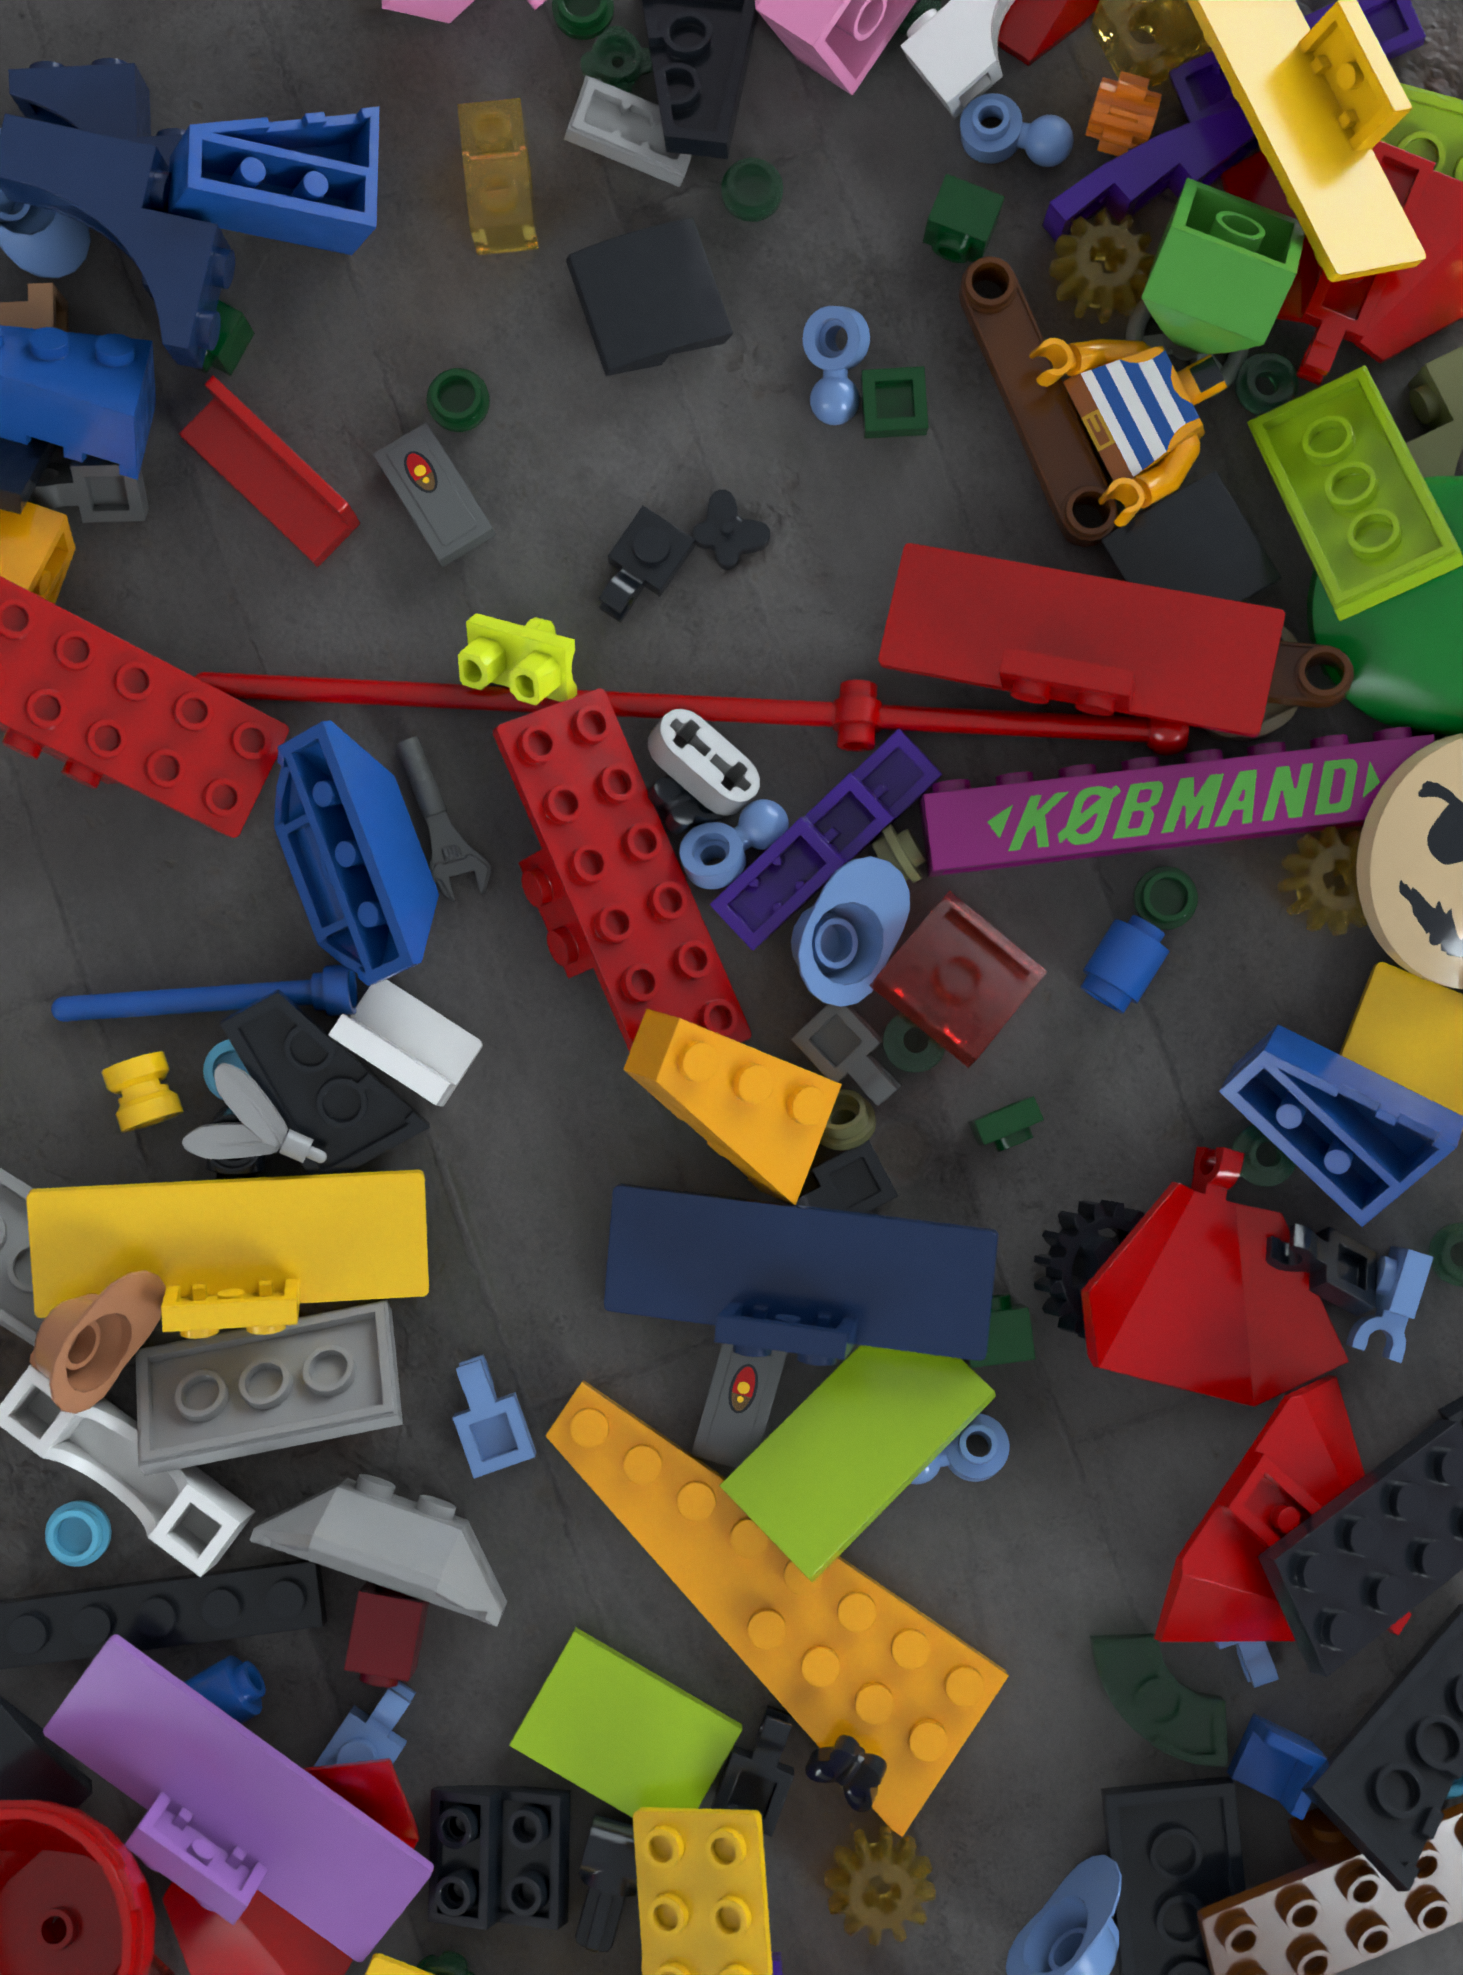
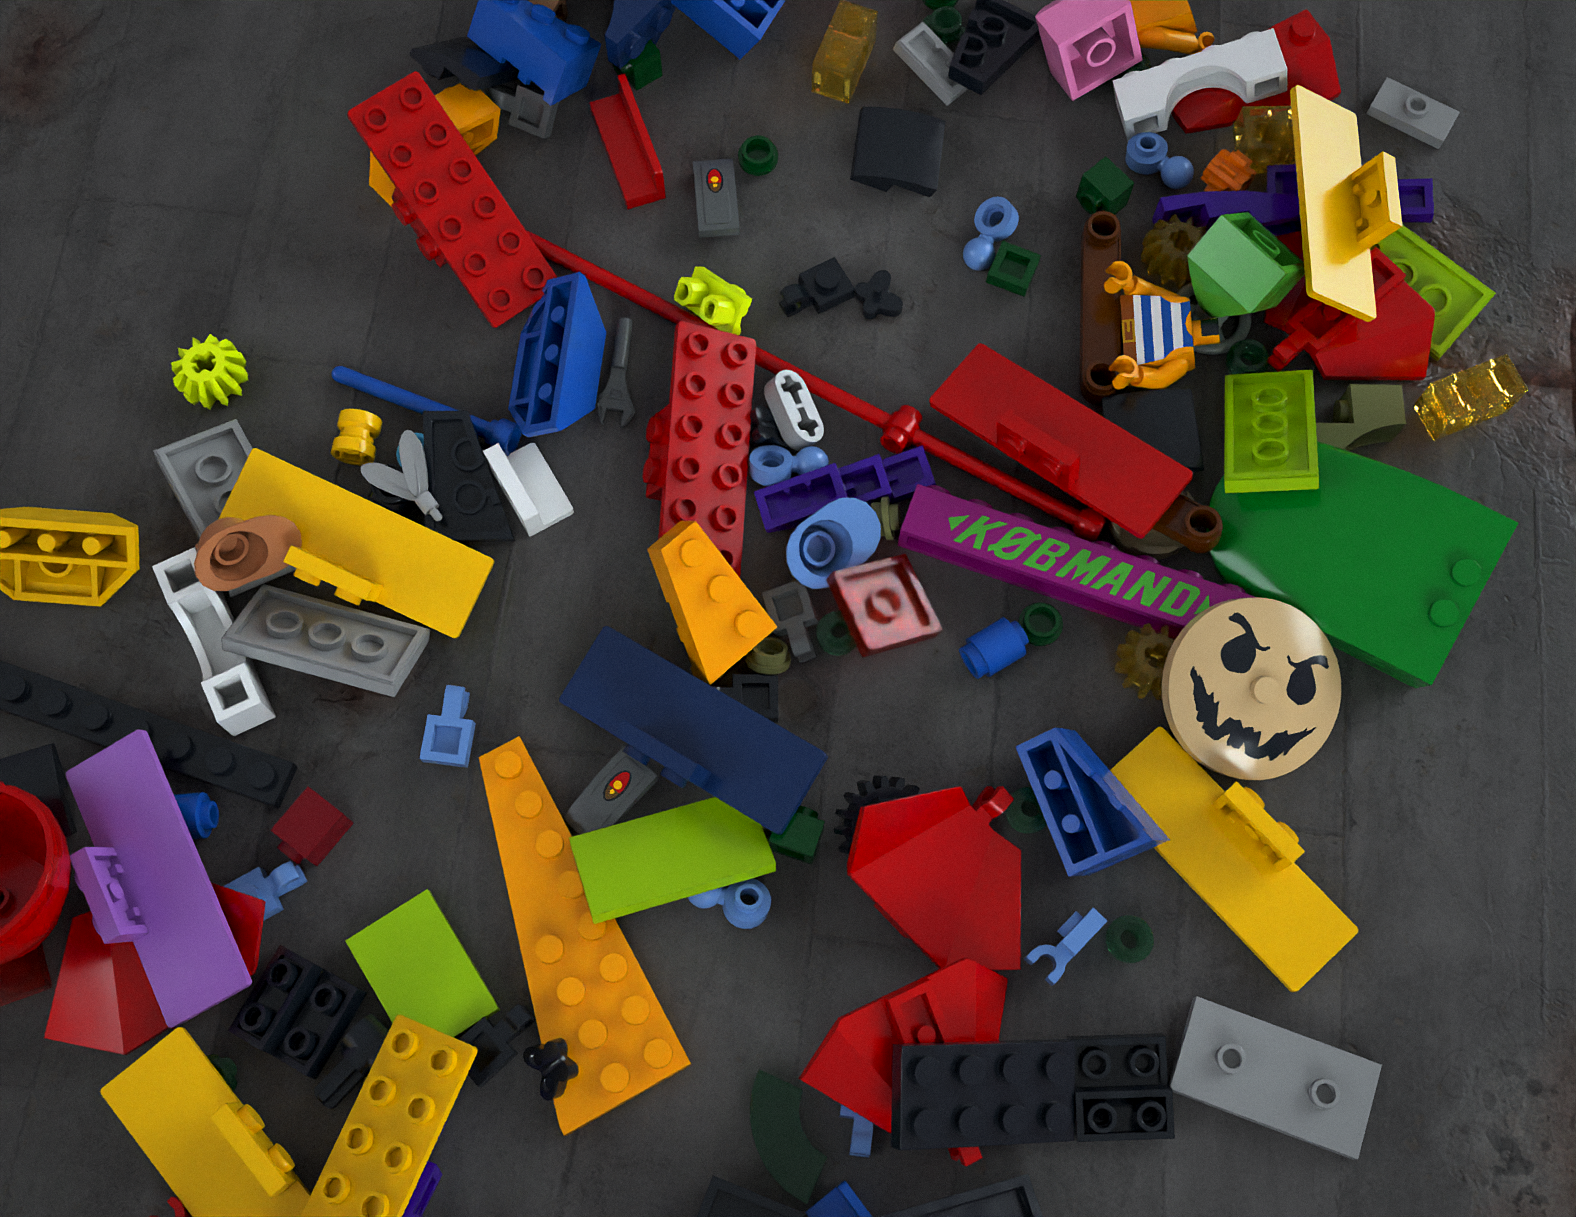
camera: 25 degrees right, 15 degrees down
medium azure plate [45,1500,112,1567] -> none
light grey wedge [249,1474,507,1626] -> none
clear green plate [721,158,783,222] -> none
clear yellow gear [824,1825,936,1947] -> none
dark green plate [968,1096,1044,1152] -> none
black plate [1266,1224,1377,1316] -> none

